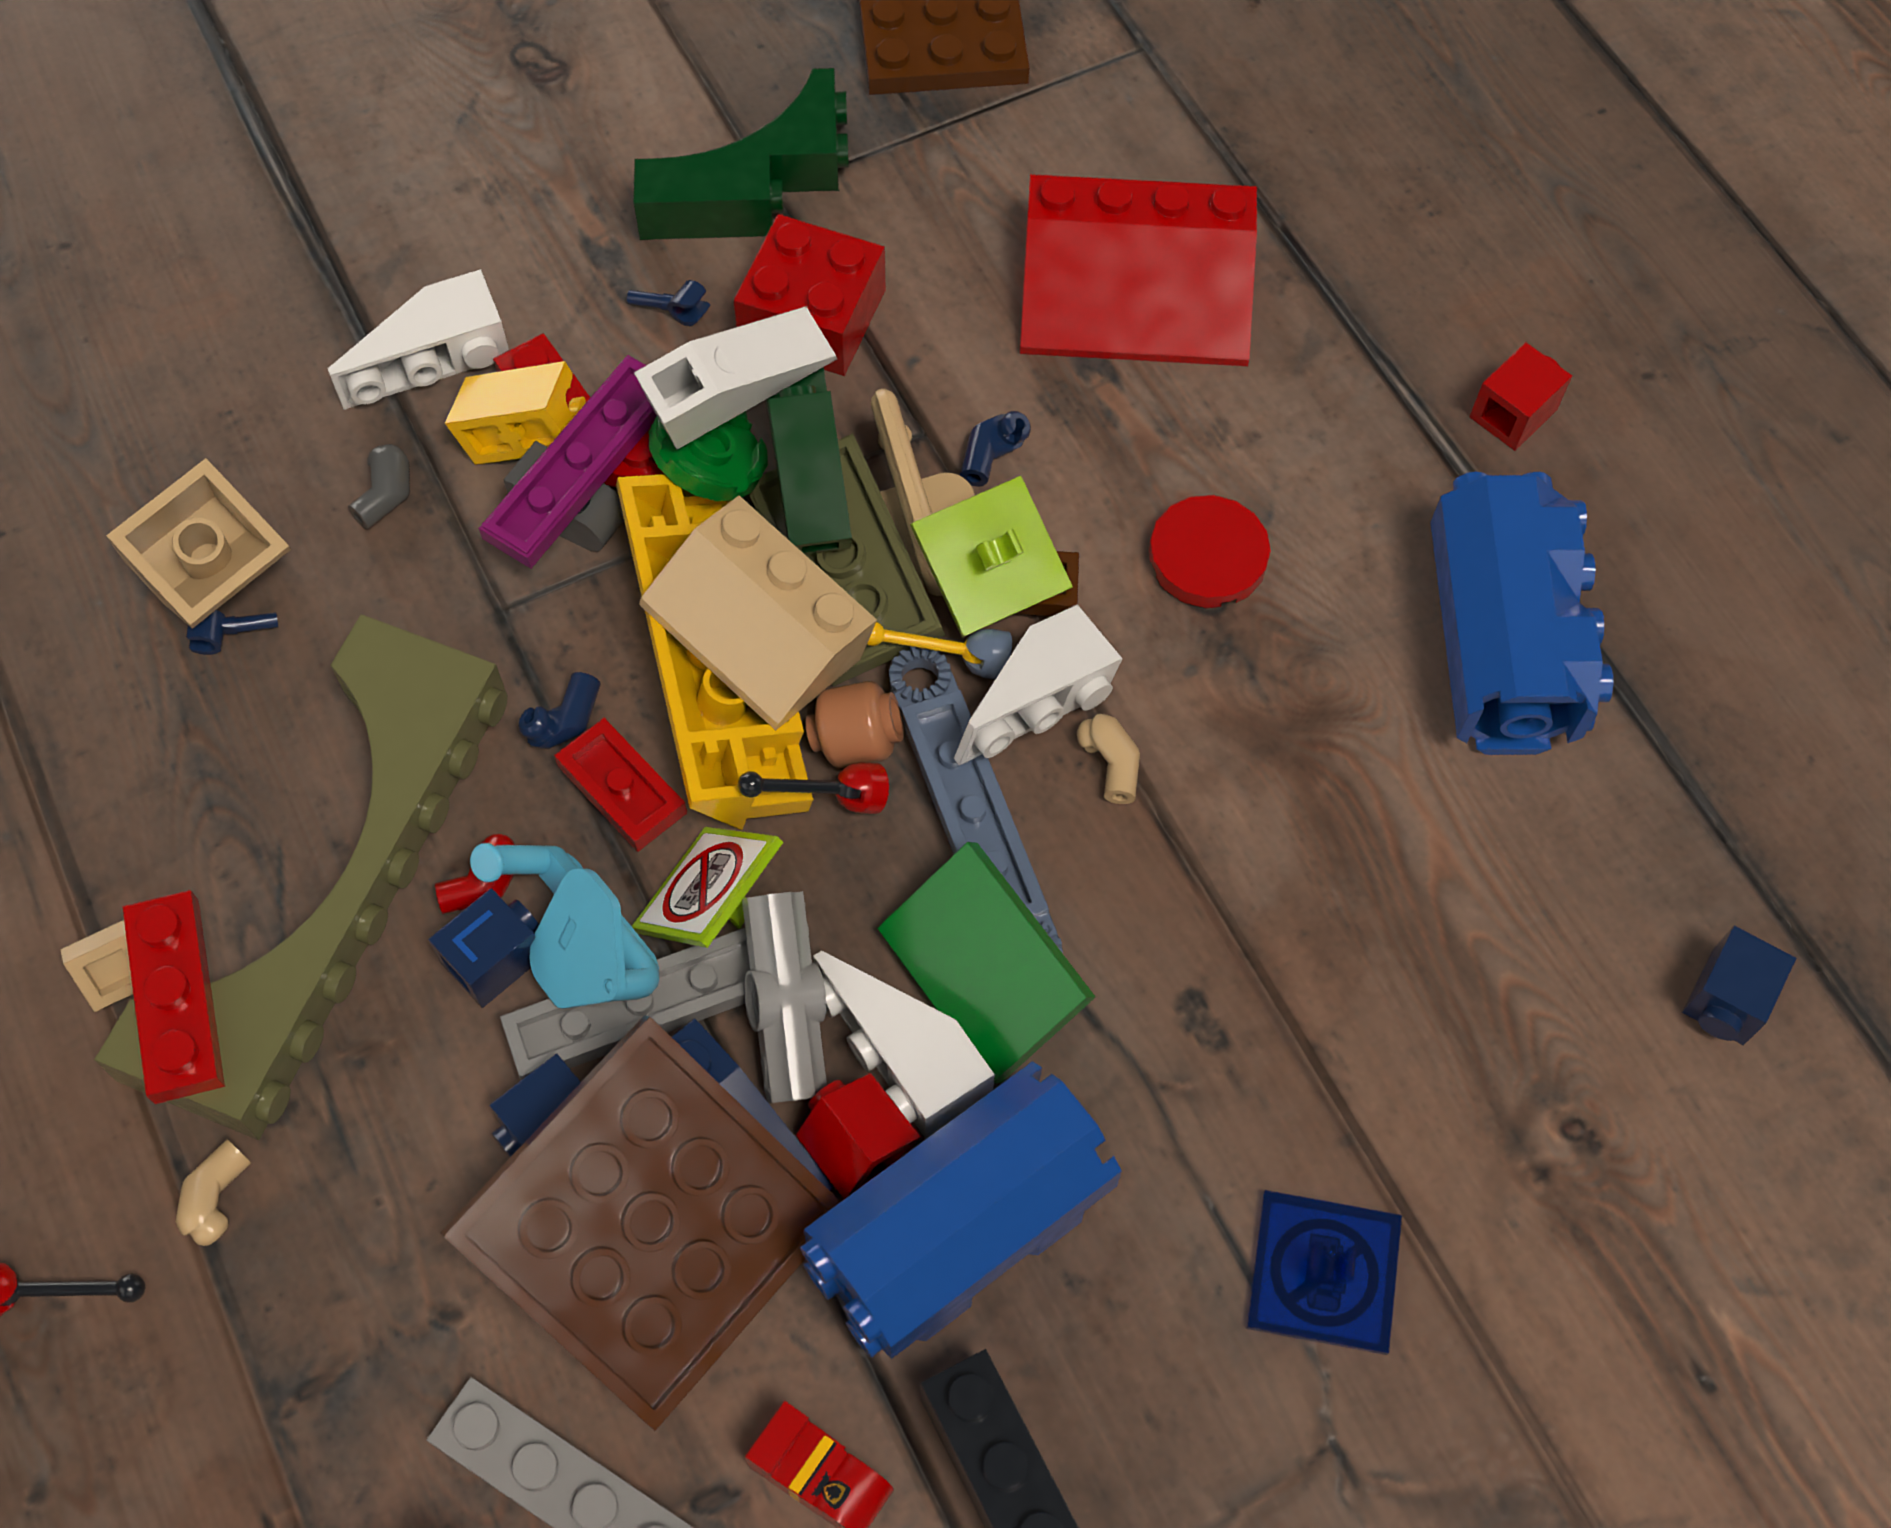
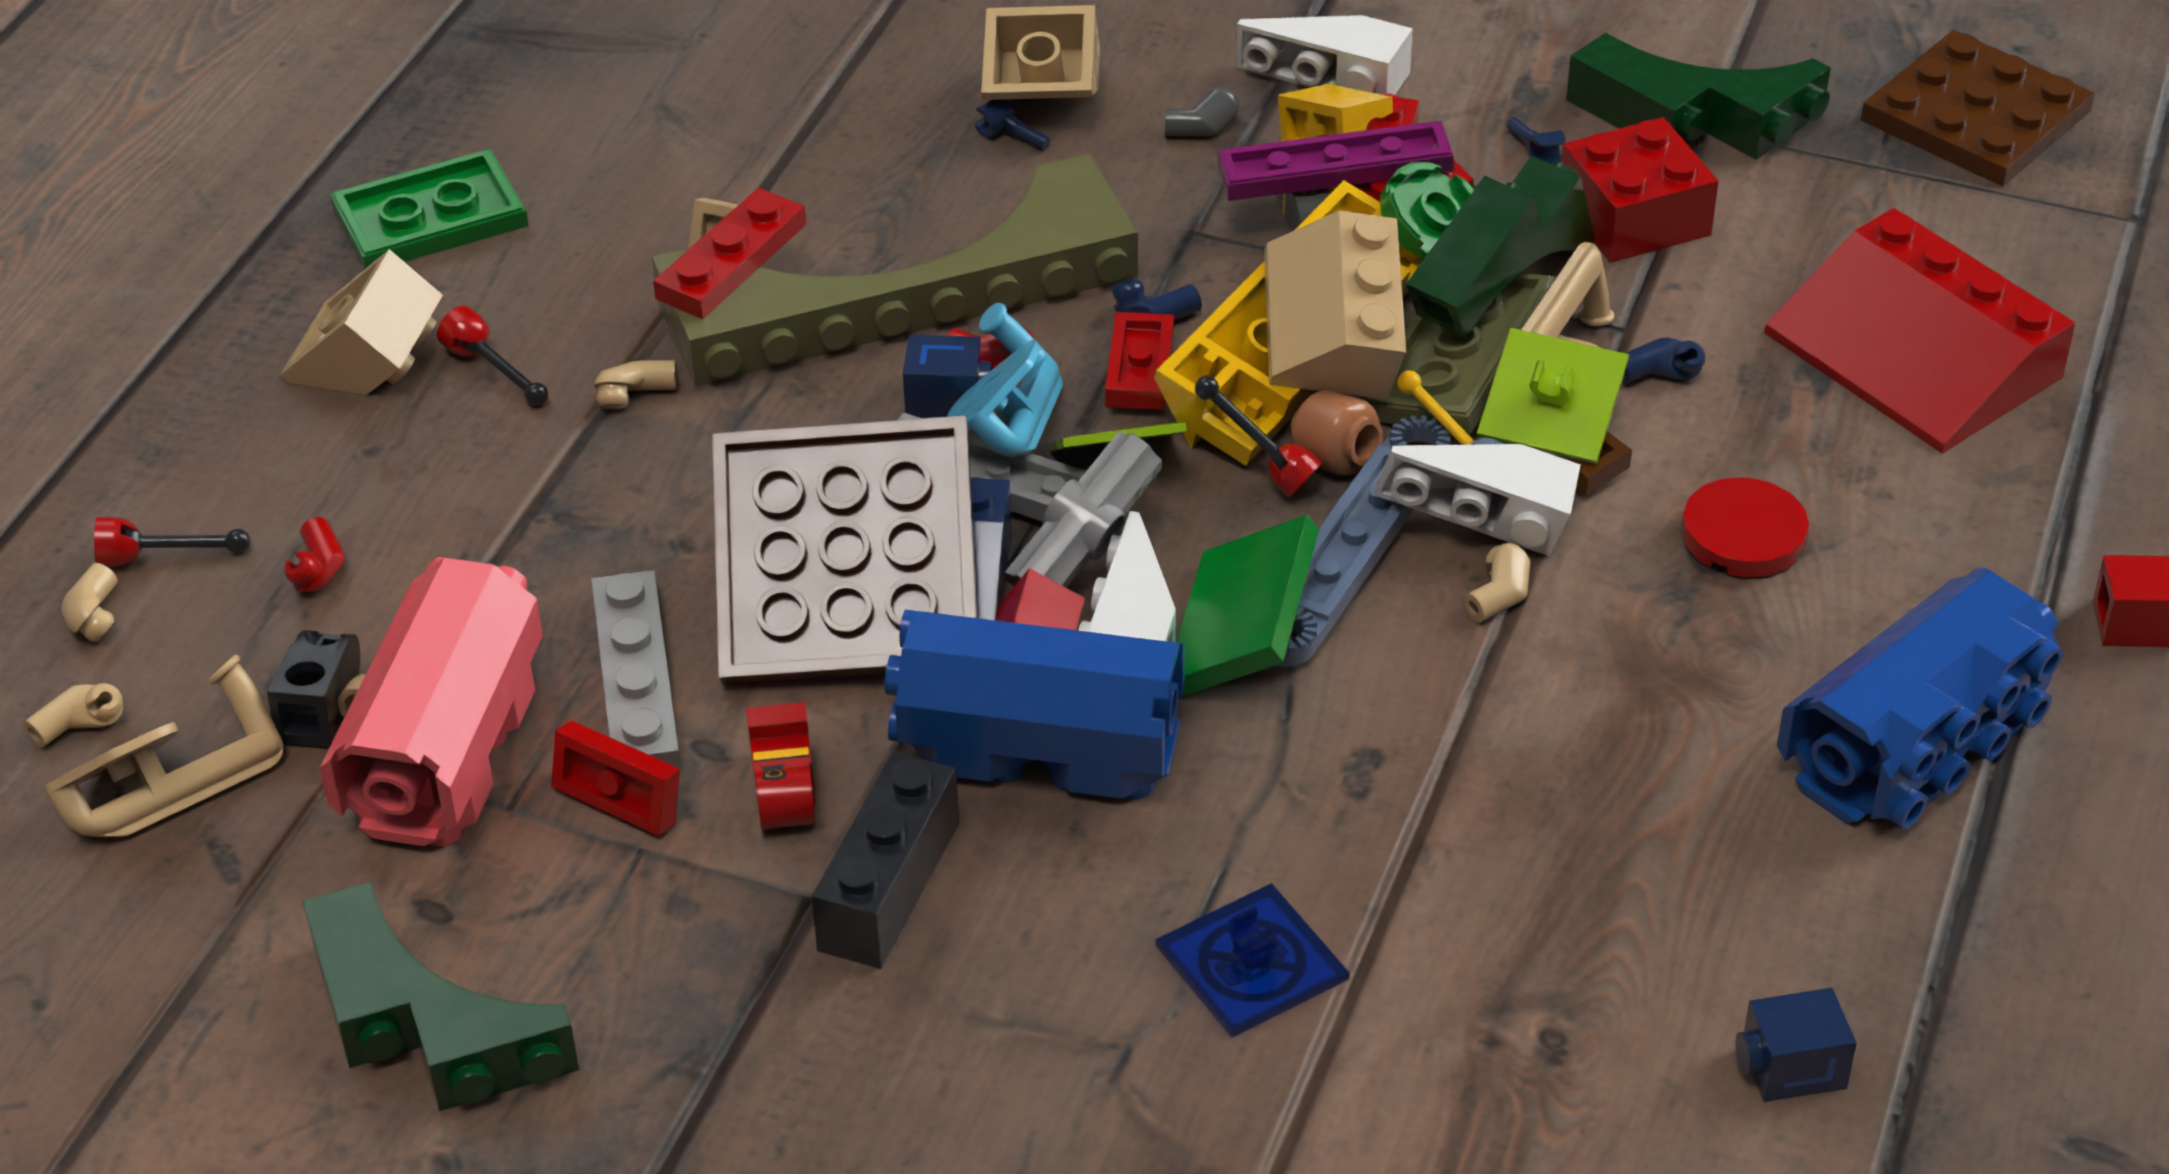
camera: 50 degrees right, 20 degrees down
white slope [634,307,837,449] -> none

